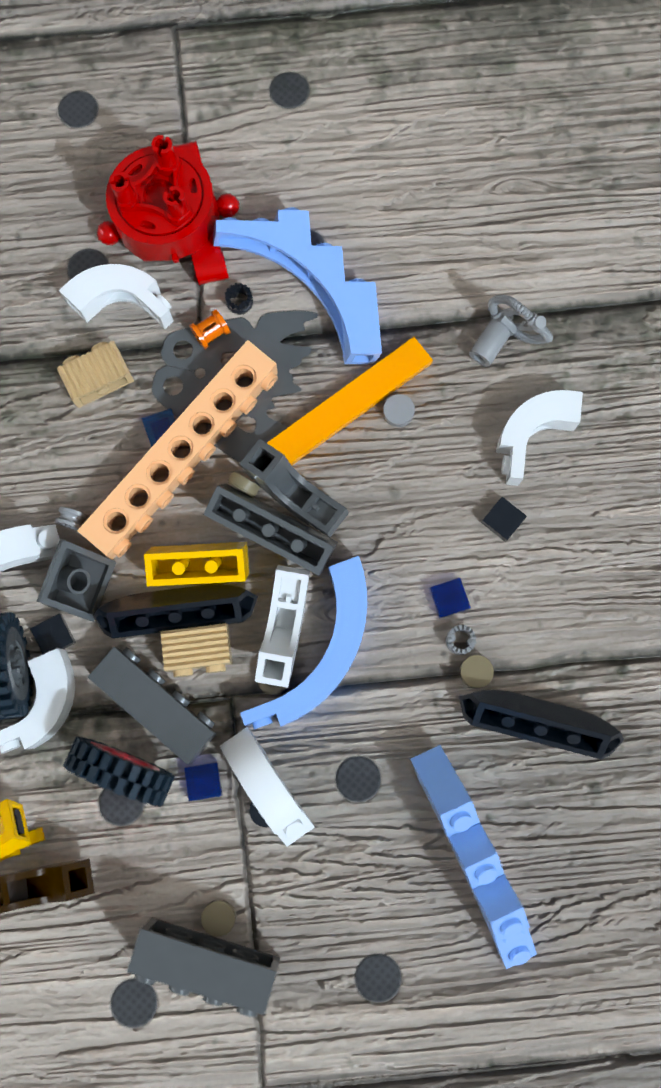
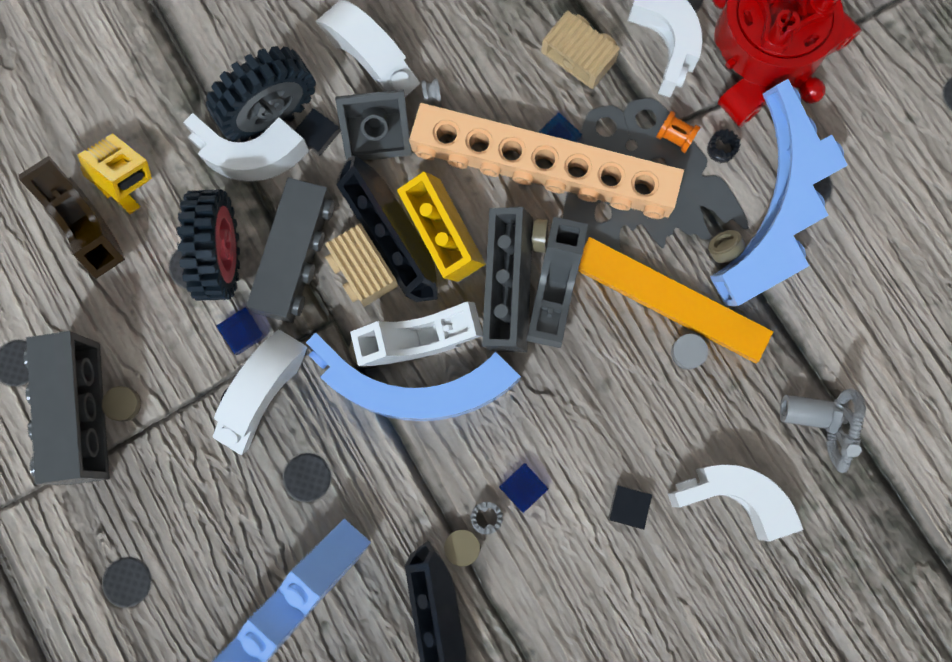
camera: 65 degrees right, 0 degrees up
none -> dark tan tile [708,230,745,263]

